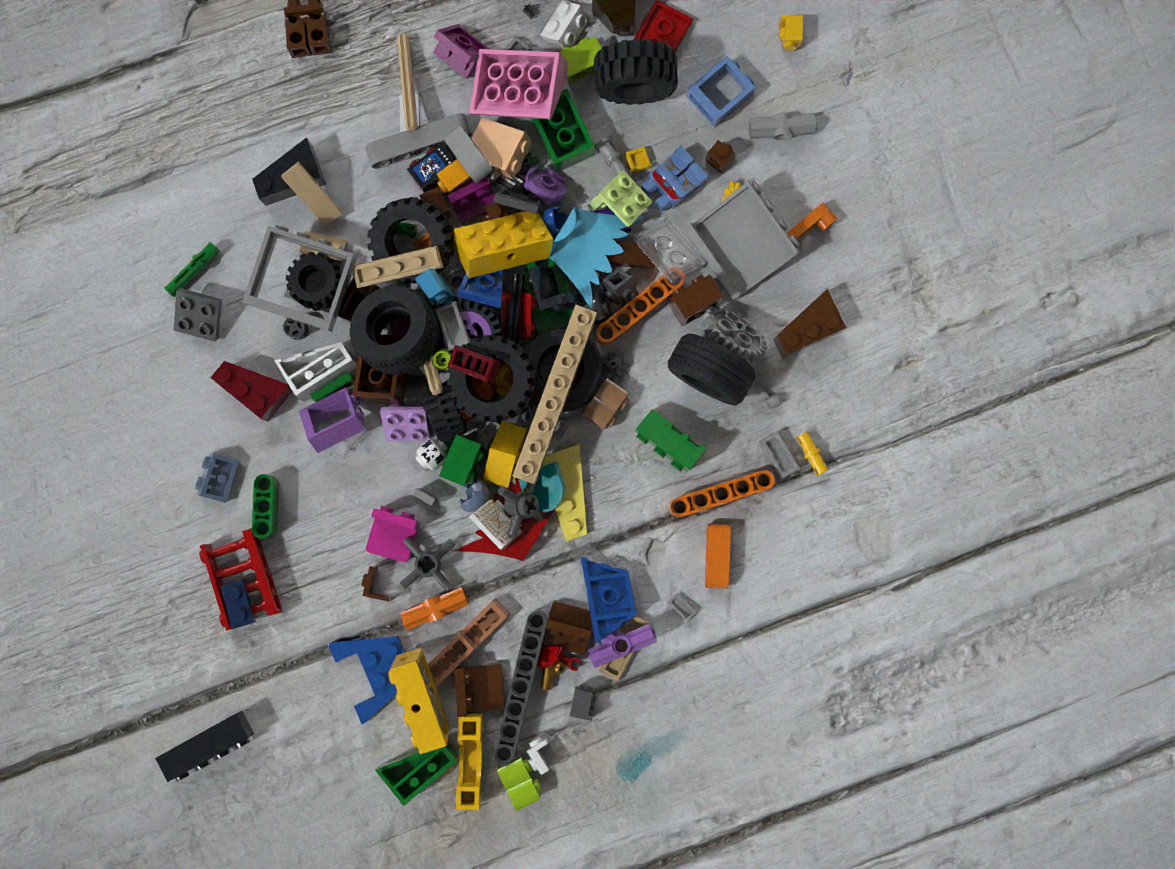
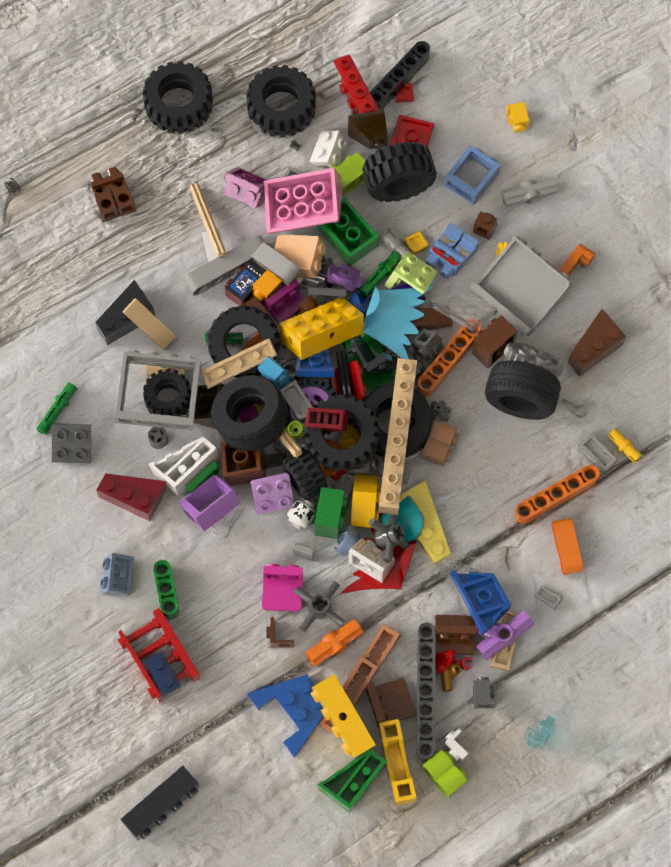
camera: 15 degrees left, 15 degrees down
green wedge [635,409,706,472] -> none
none -> green pin [358,252,401,298]

